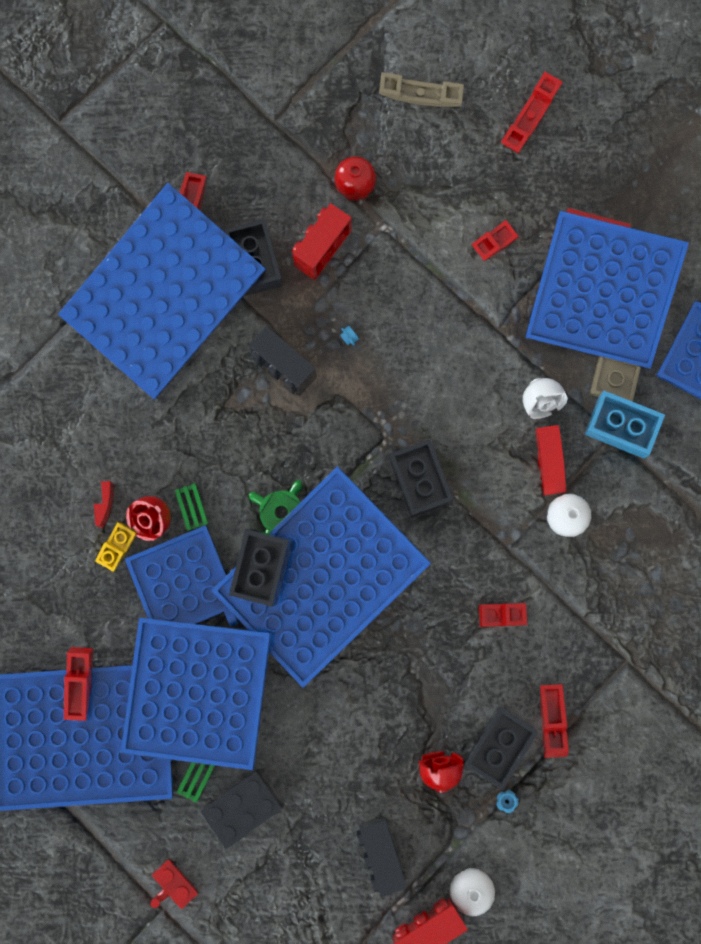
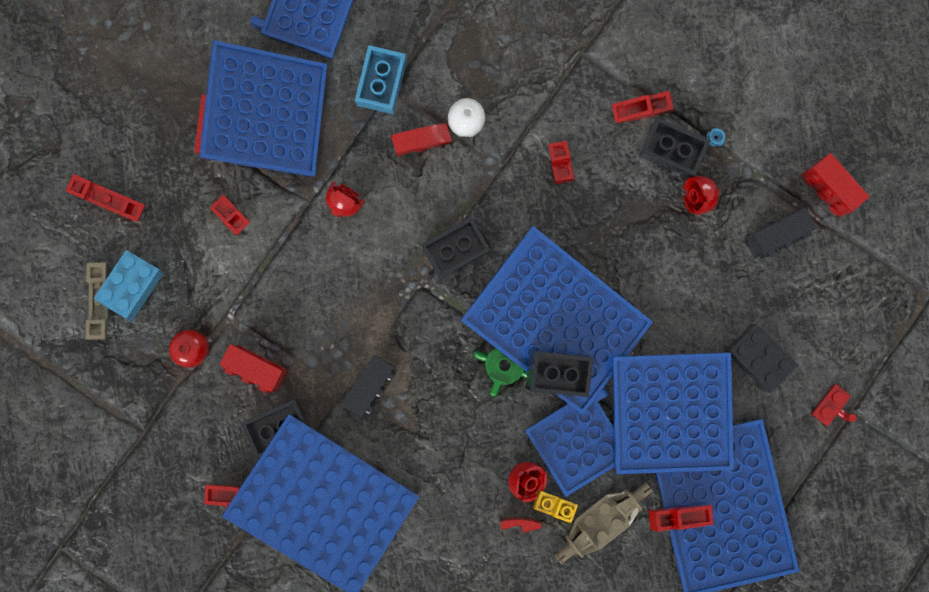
camera: 100 degrees left, 5 degrees up
green tile [175,483,209,532] -> none
green tile [177,762,215,803] -> none
dark azure plate [340,326,359,345] -> none
white cylinder [450,868,495,916] -> none
white cylinder [523,378,568,419] -> none
dark tan tile [589,356,641,402] -> none
none -> dark azure brick [93,250,163,322]
none -> red cylinder [326,181,365,217]
none -> dark tan plate [554,482,653,565]

